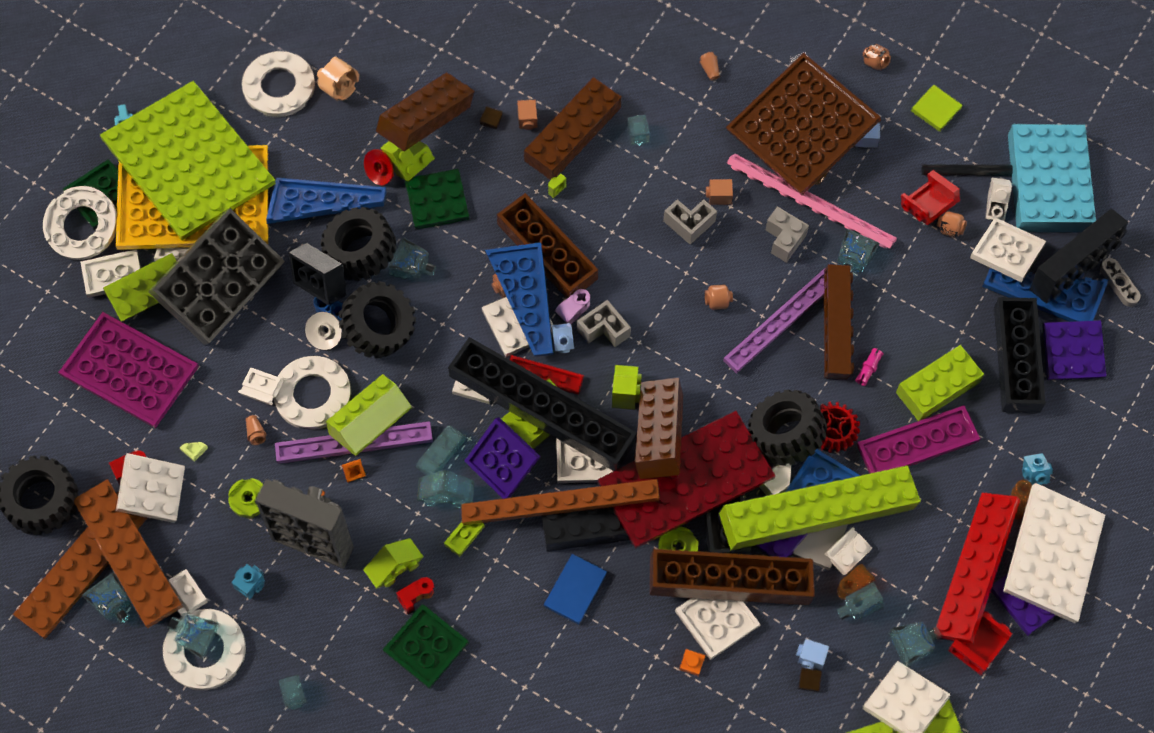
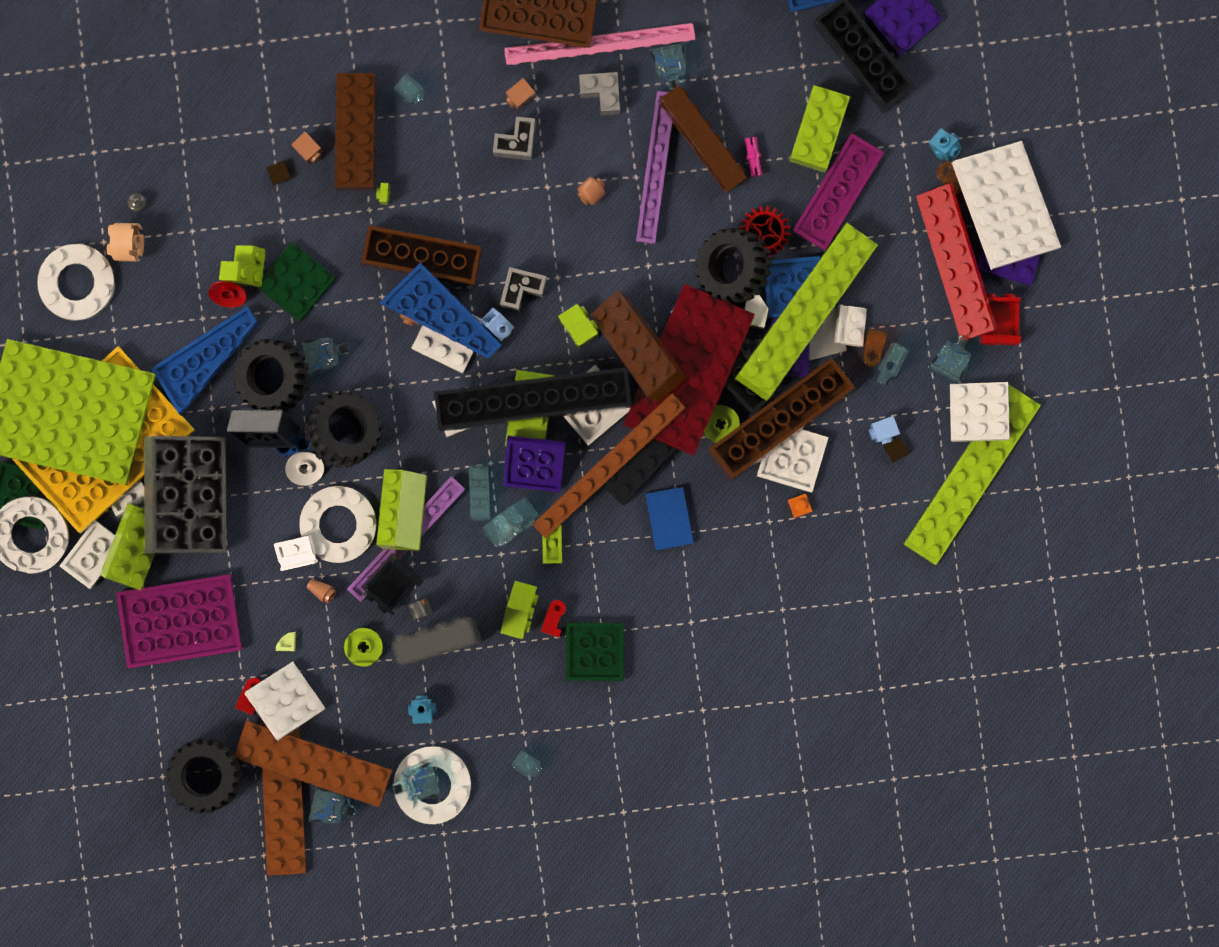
camera: 30 degrees left, 20 degrees up
white plate [168,569,208,617] -> none
orange slope [342,459,366,483] -> none
reddish brown brick [376,72,475,151] -> none
red tile [509,355,584,395] -> none
lavender piece [555,289,590,324] -> none
none -> dark grey plate [127,193,147,212]
none -> black panel [361,553,424,615]

